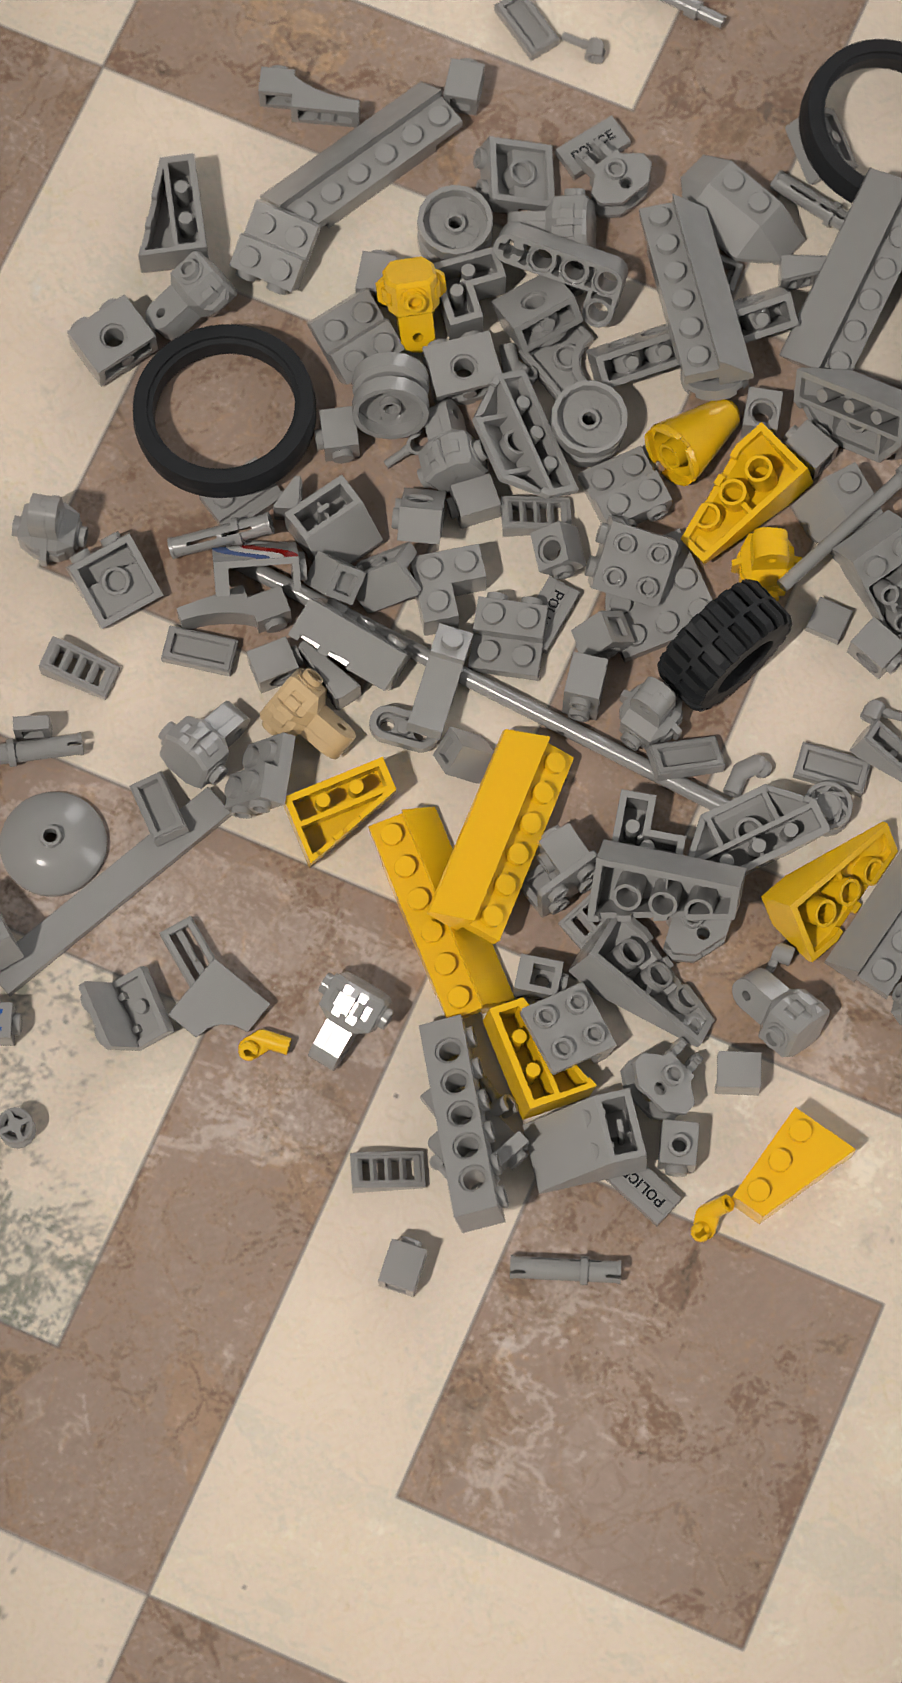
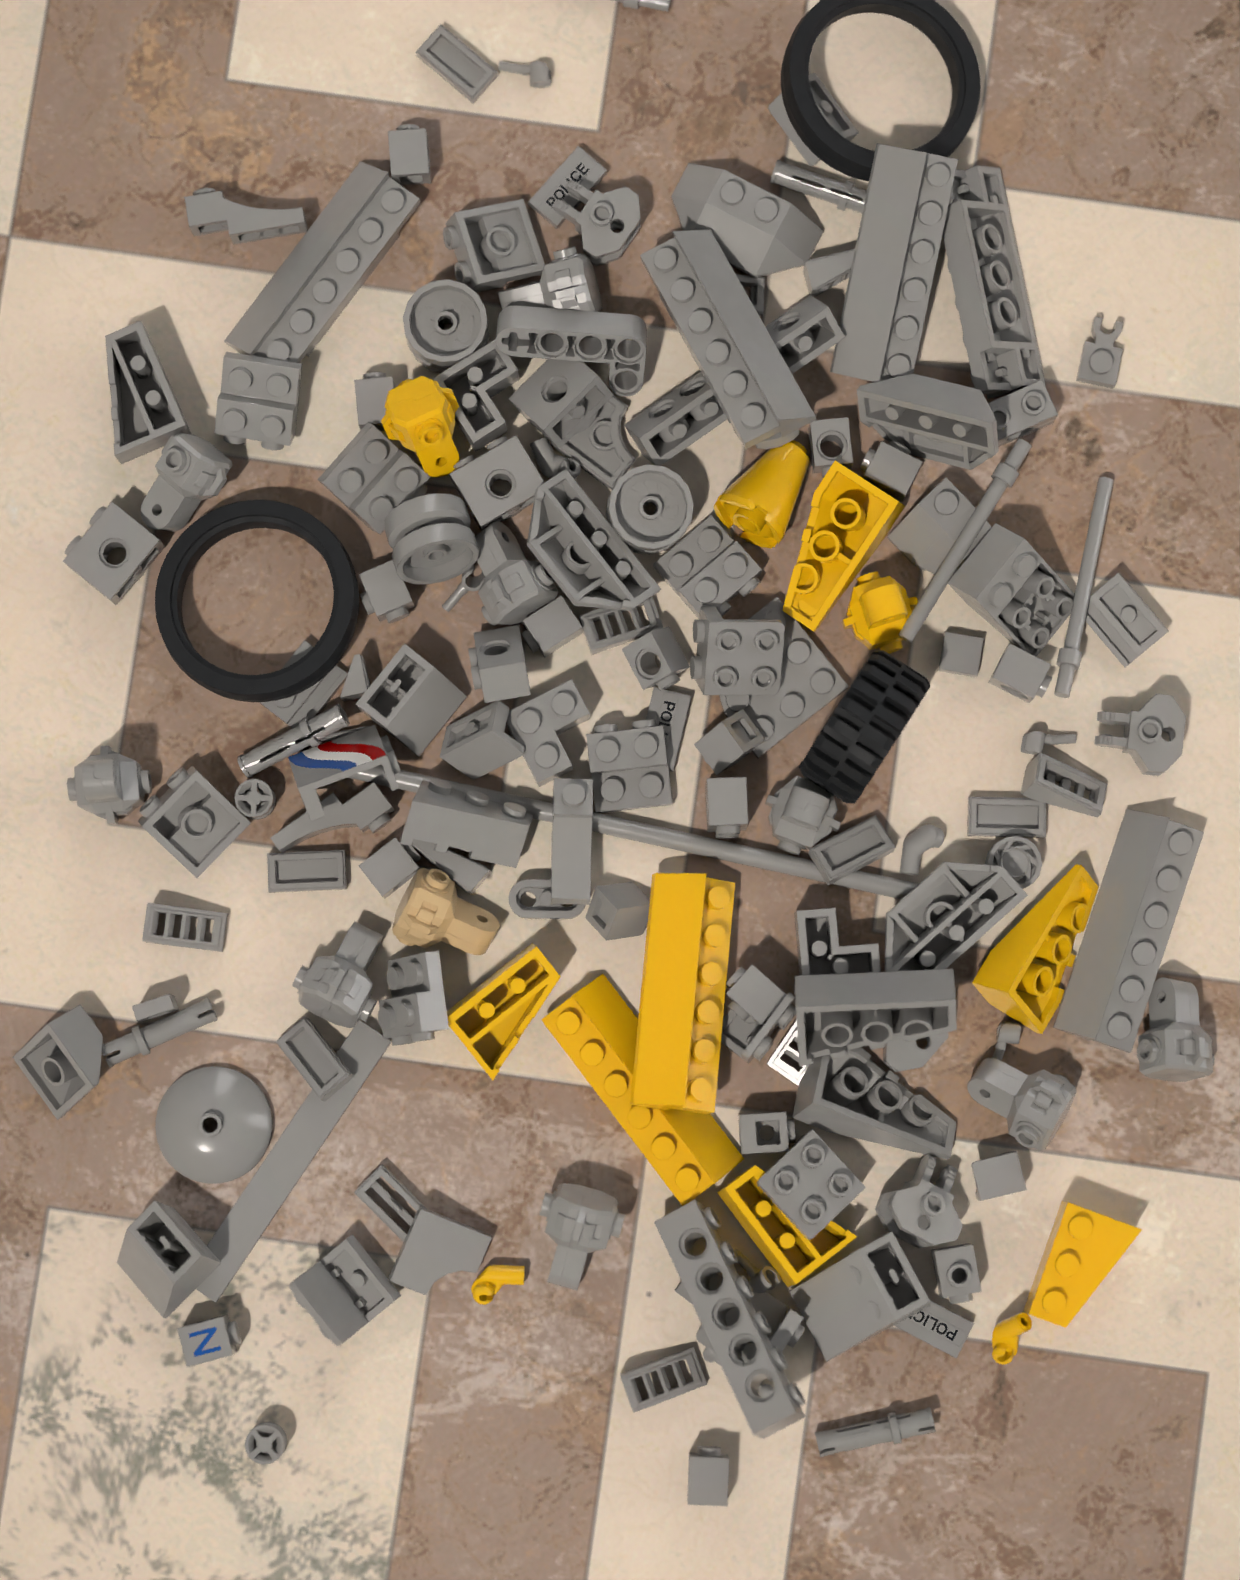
camera: 15 degrees left, 10 degrees up
light grey brick [304,551,366,605] -> none
none -> light grey wheel [234,779,276,820]

